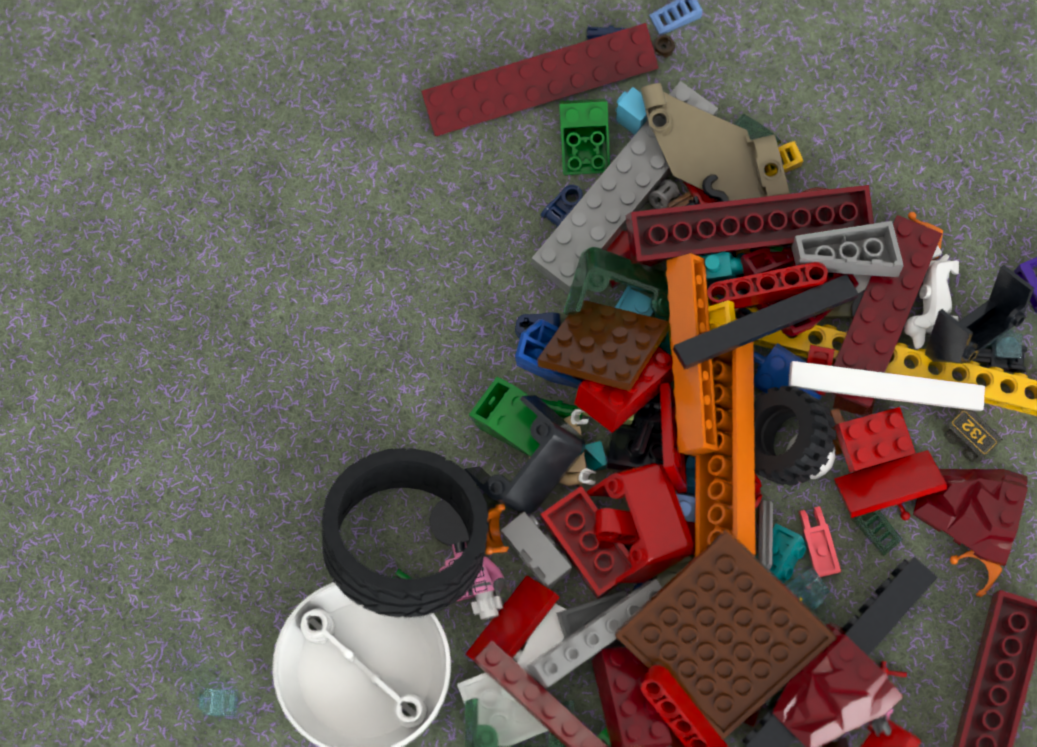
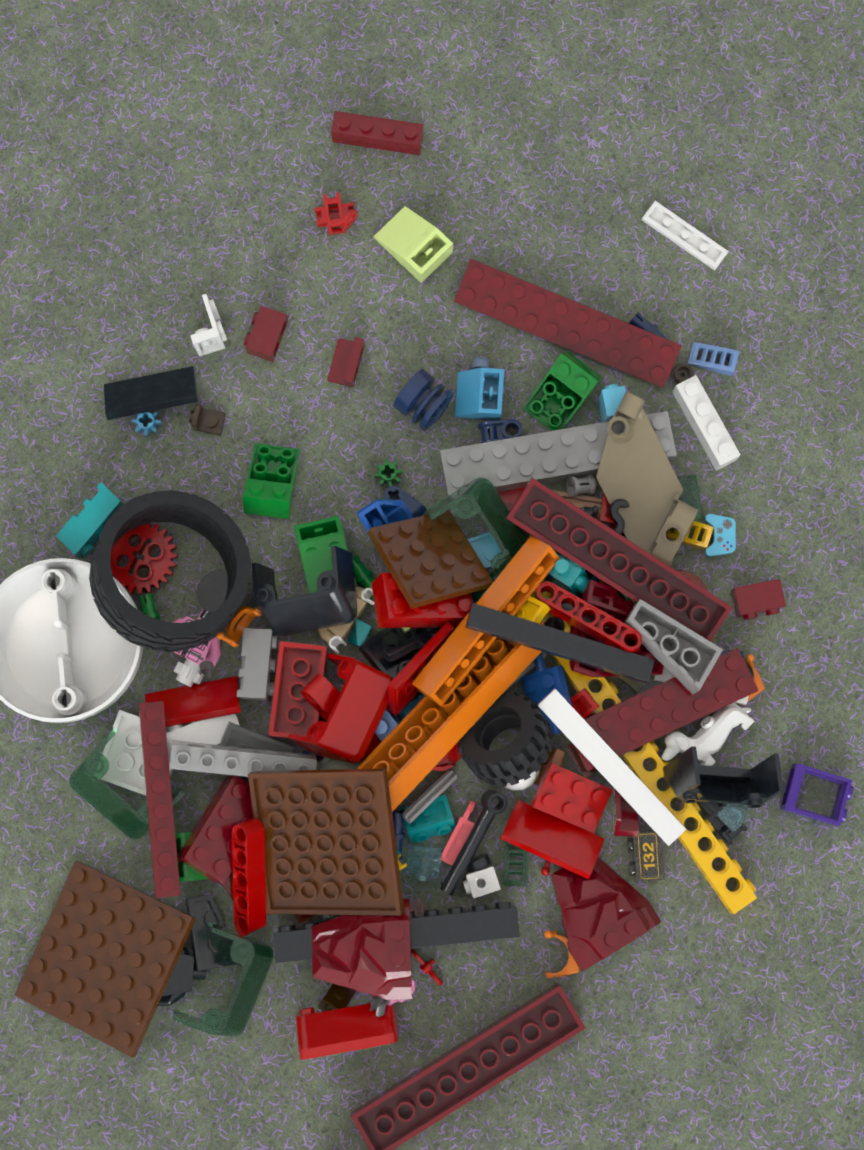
camera: 40 degrees right, 5 degrees up
none -> teal wedge [56,482,124,558]
none -> black tile [104,366,198,420]
none -> red gear [110,523,179,595]
none -> dark azure gear [132,411,162,438]
none -> dark brown bracket [189,404,226,436]
none -> white bracket [190,294,227,357]
none -> green slope [243,443,300,519]
none -> dark red brick [244,306,288,362]
none -> red piece [314,192,358,235]
none -> dark red panel [327,337,365,387]
none -> dark red brick [331,111,424,155]
none -> yellowish green slope [373,206,453,283]
none -> green gear [374,459,402,487]
none -> dark blue wheel [393,369,454,431]
none -> black piece [440,790,508,896]
none -> dark azure slope [455,368,504,421]
none -> white brick [463,866,501,899]
none -> black tile [468,853,491,872]
none -> sand blue hinge [471,356,490,370]
none -> dark red panel [611,787,639,837]
none -> white brick [672,375,740,471]
none -> medium azure piece [704,514,736,557]
none -> dark red brick [731,579,786,620]

